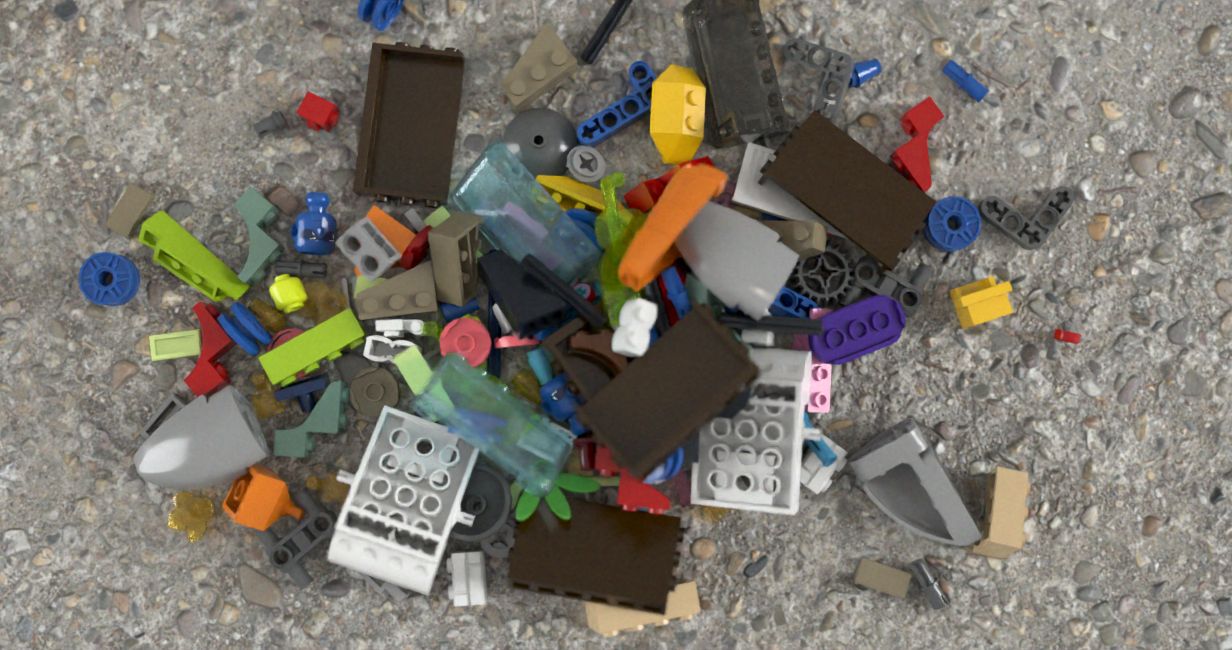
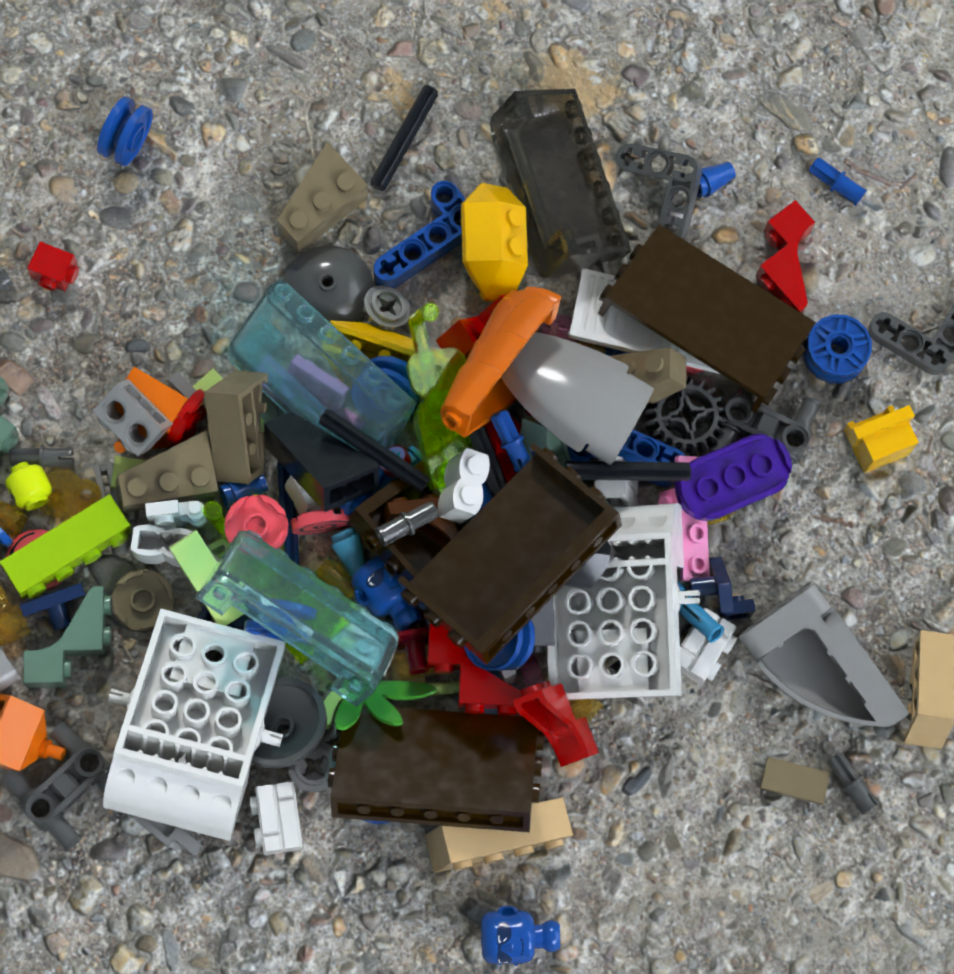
camera: 15 degrees left, 10 degrees down
blue piece [291,192,339,255] -> none
clear yellow plate [306,473,351,503] -> none
dark brown panel [353,42,466,209] -> none
none -> dark grey axle [375,502,439,547]
none -> red arch [512,681,599,767]
none -> dark blue tile [689,556,734,613]
none -> dark blue plate [718,596,756,621]

